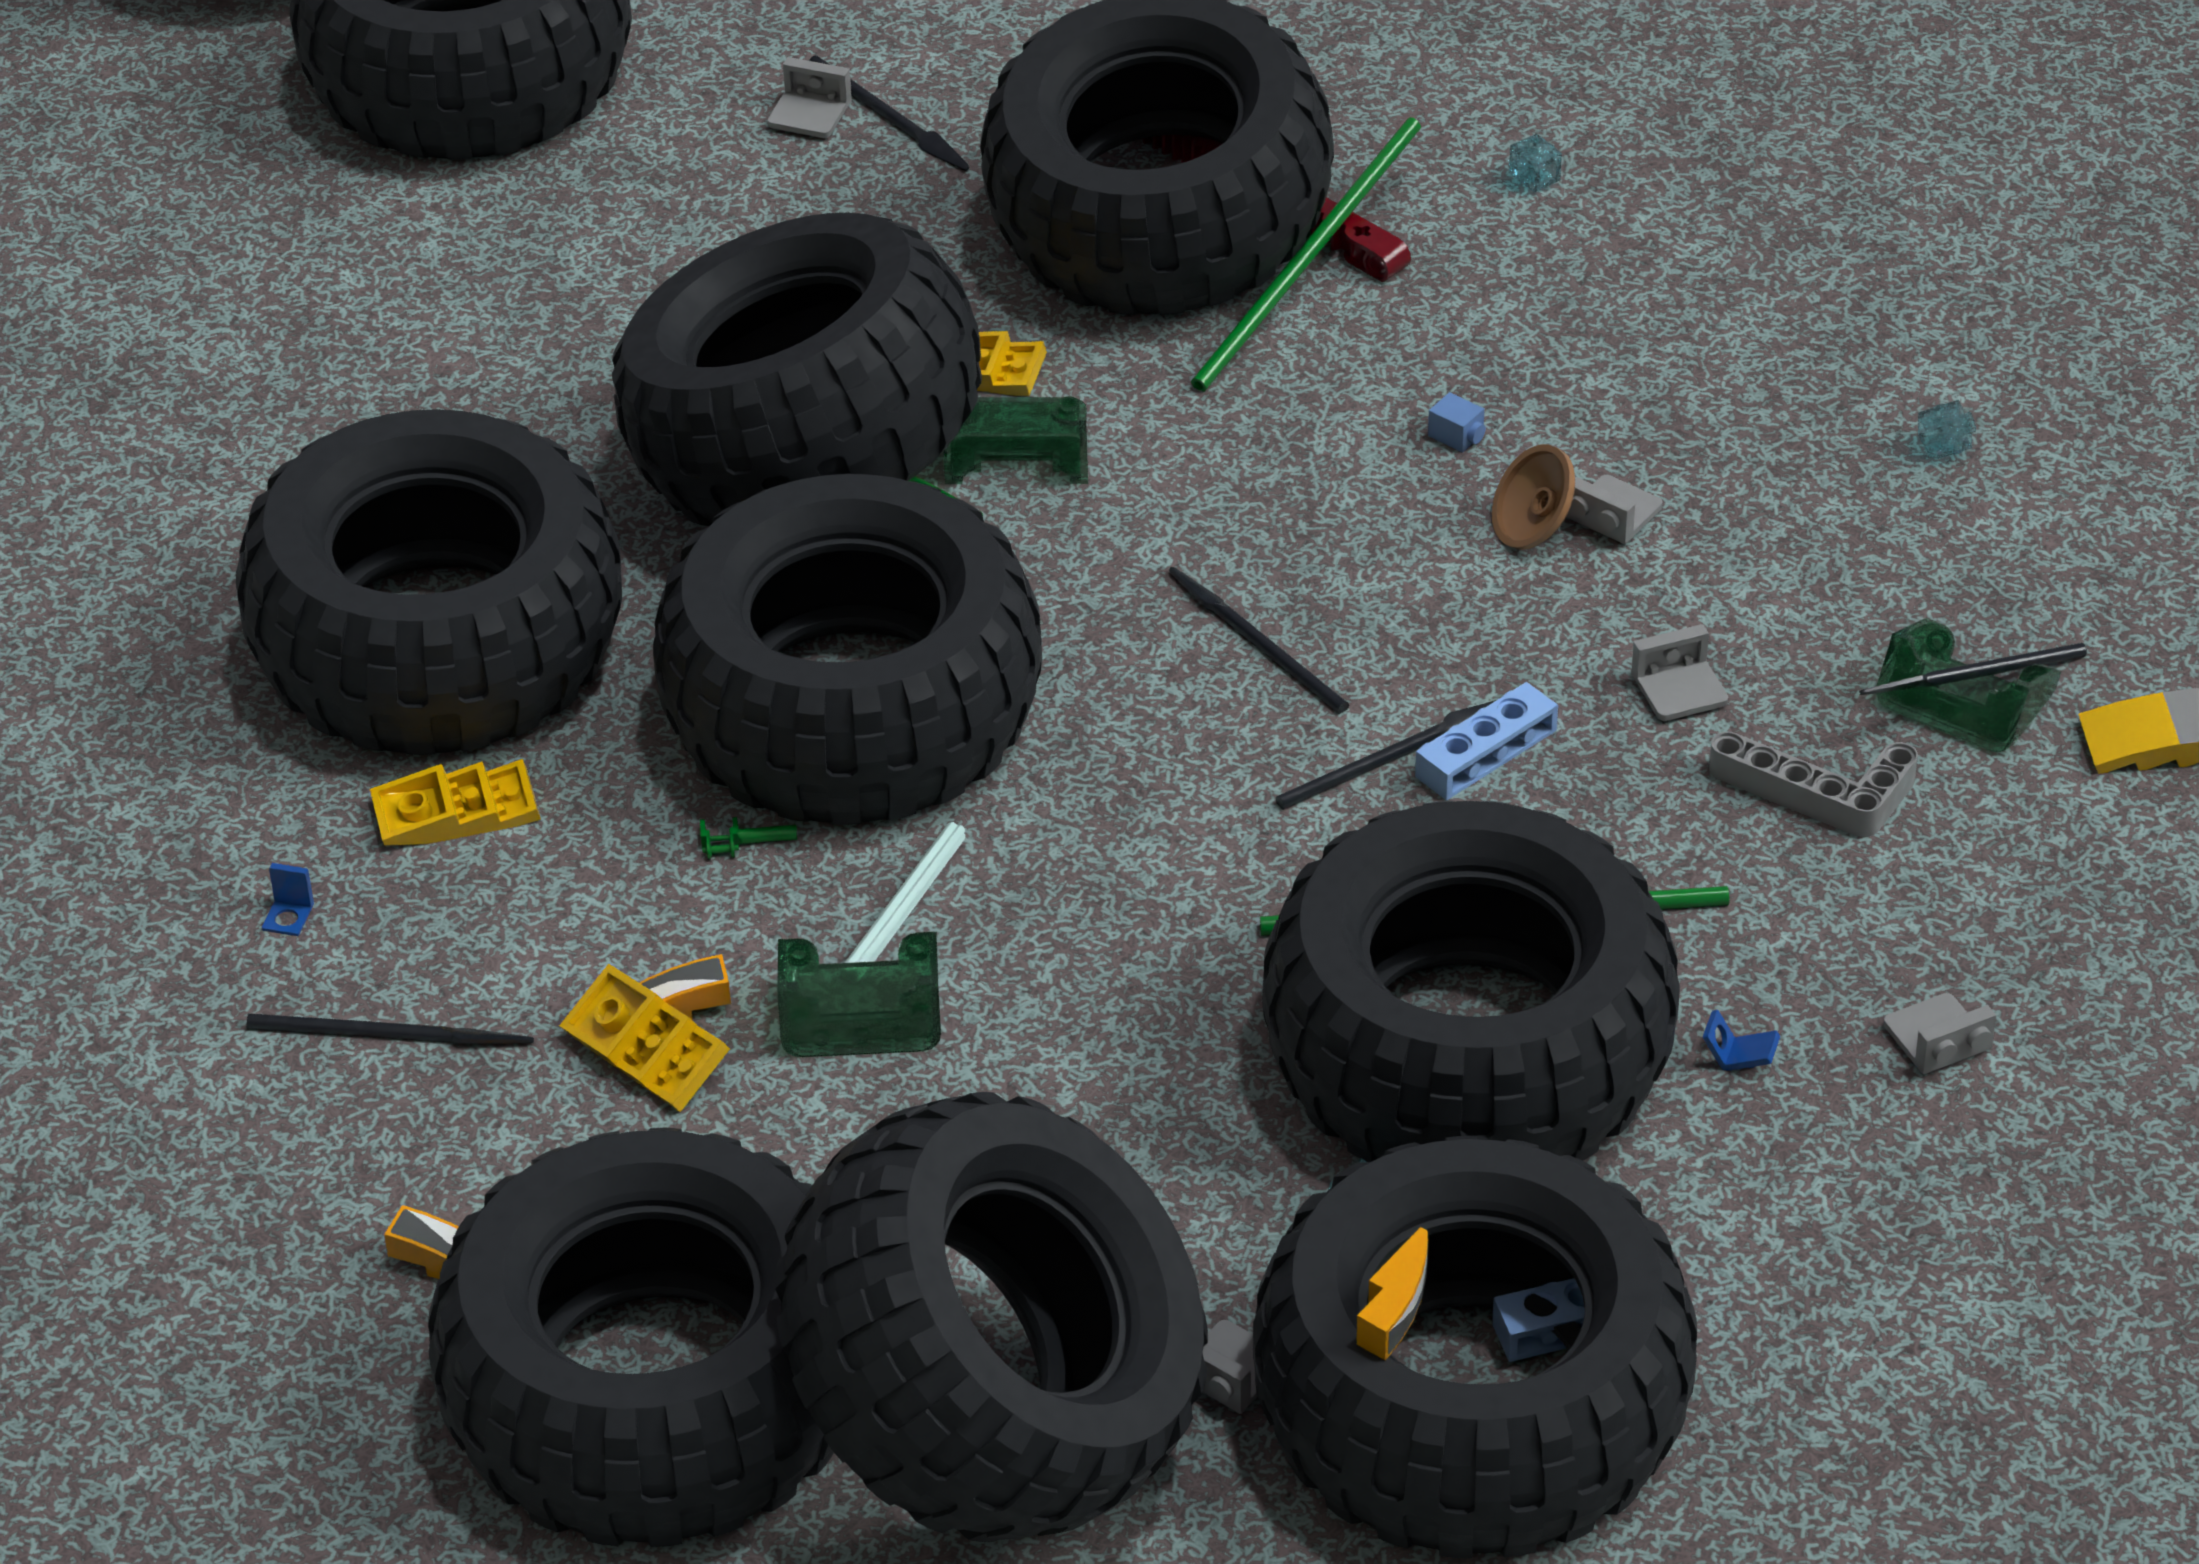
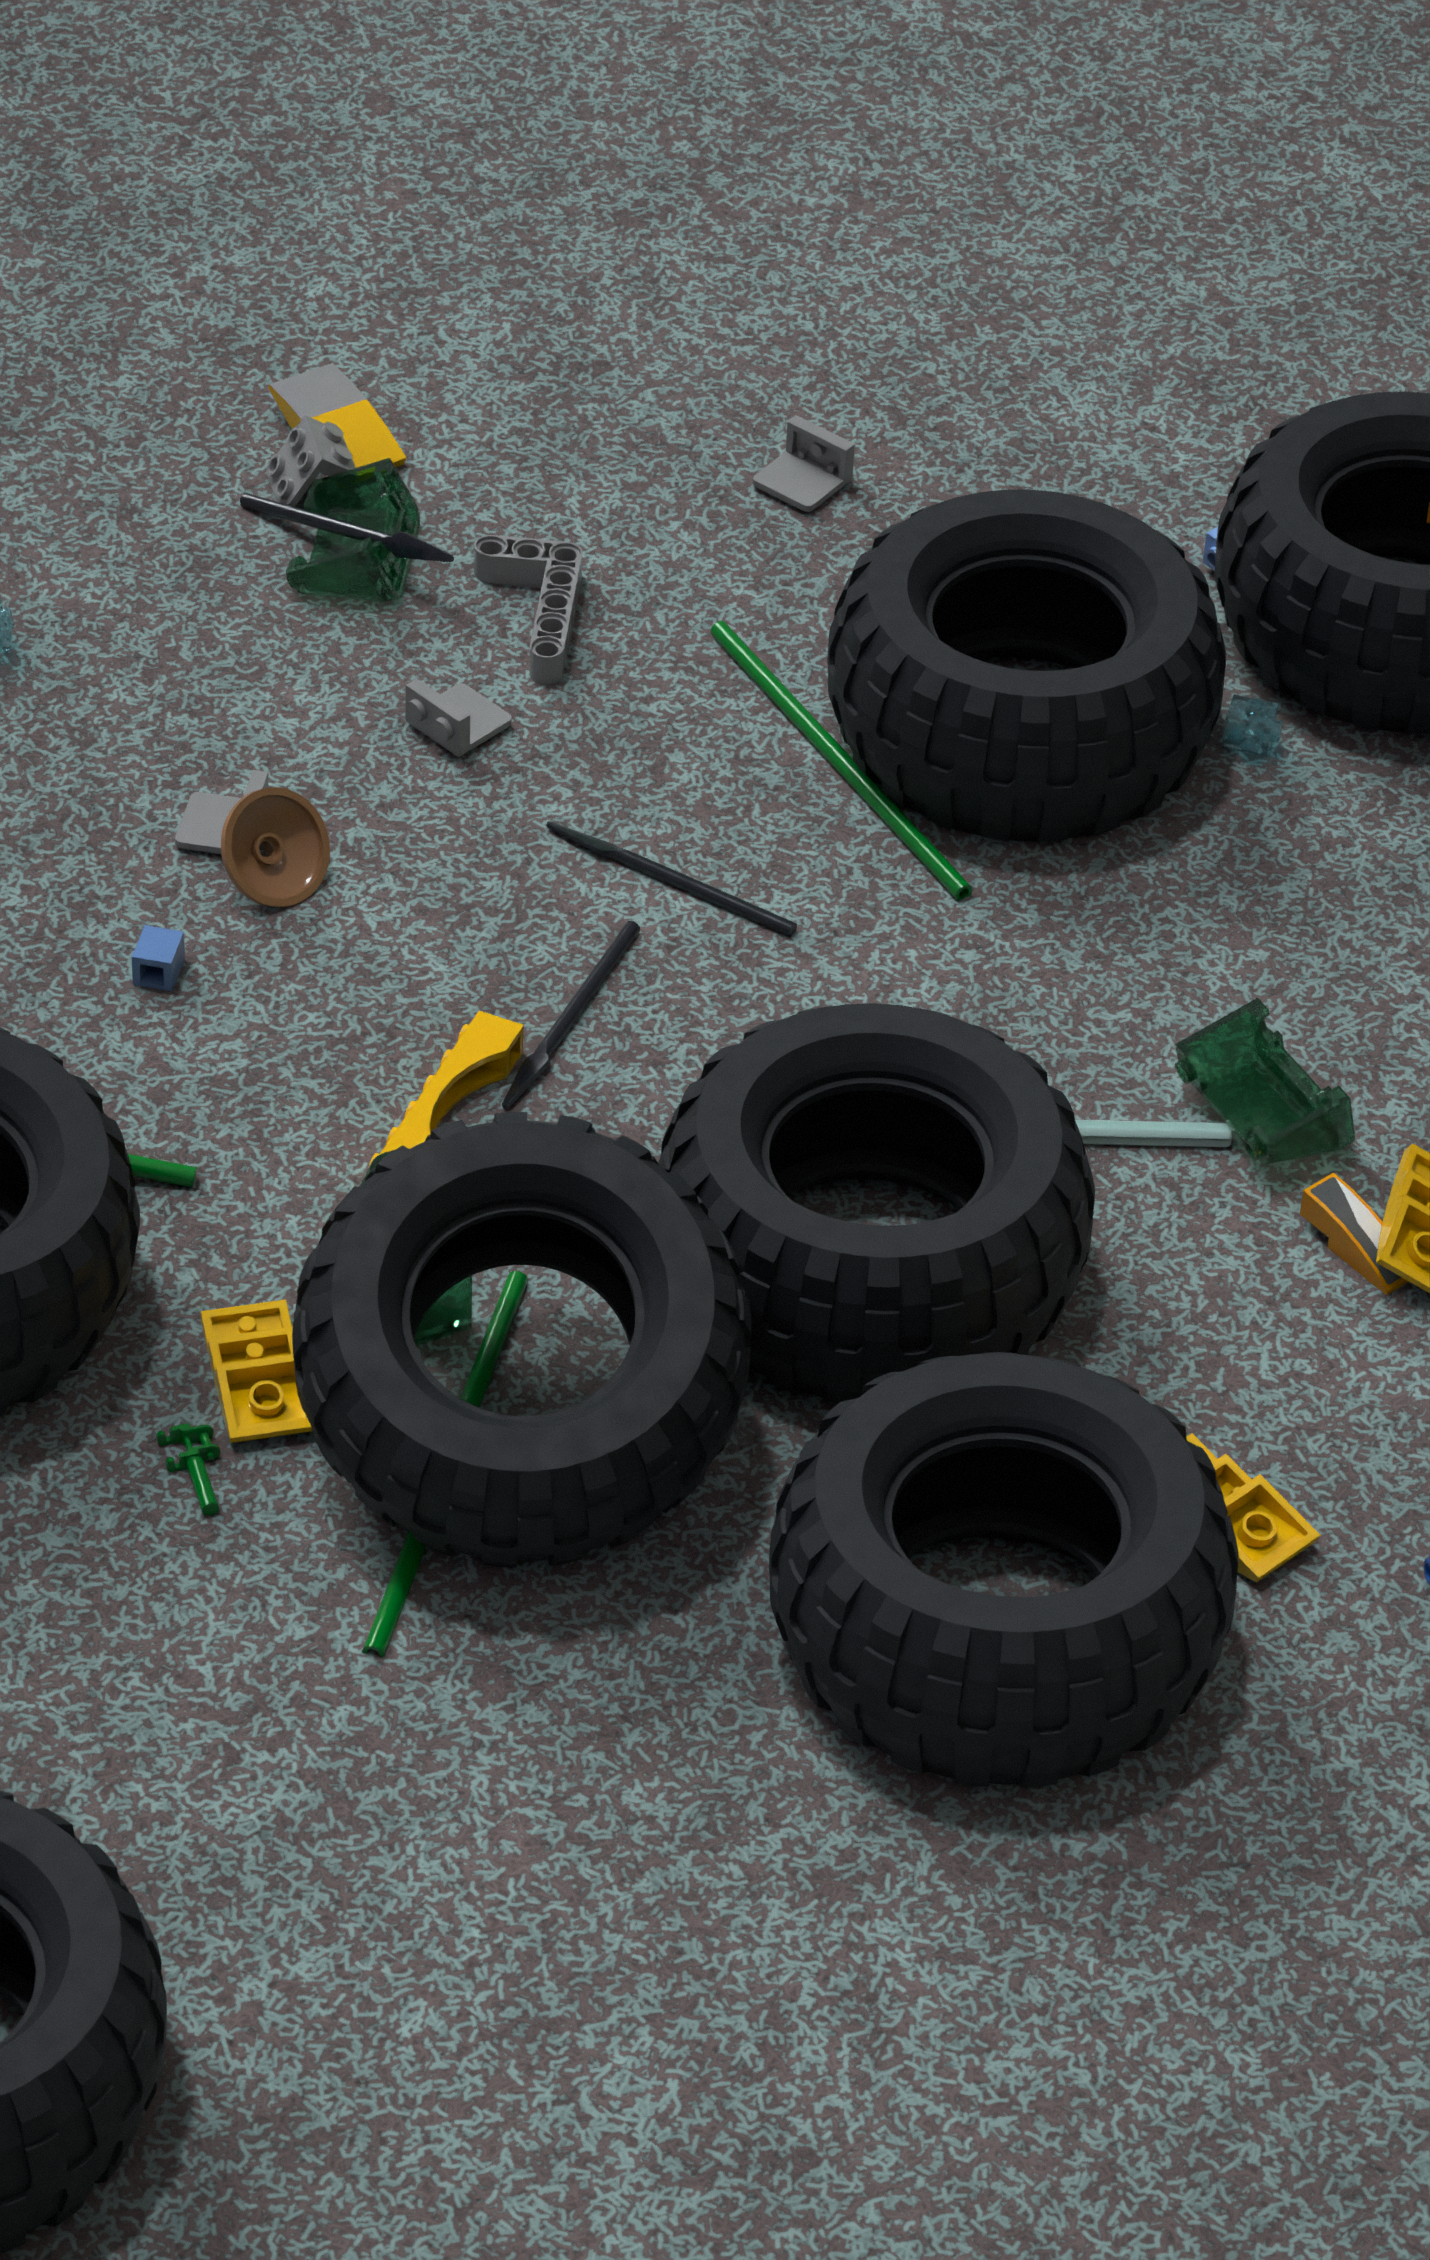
camera: 120 degrees left, 0 degrees up
green piece [700,817,797,860] -> none
light blue brick [1415,682,1558,801] -> none
none -> light grey bracket [266,415,358,507]
none -> yellow arch [368,1011,524,1174]

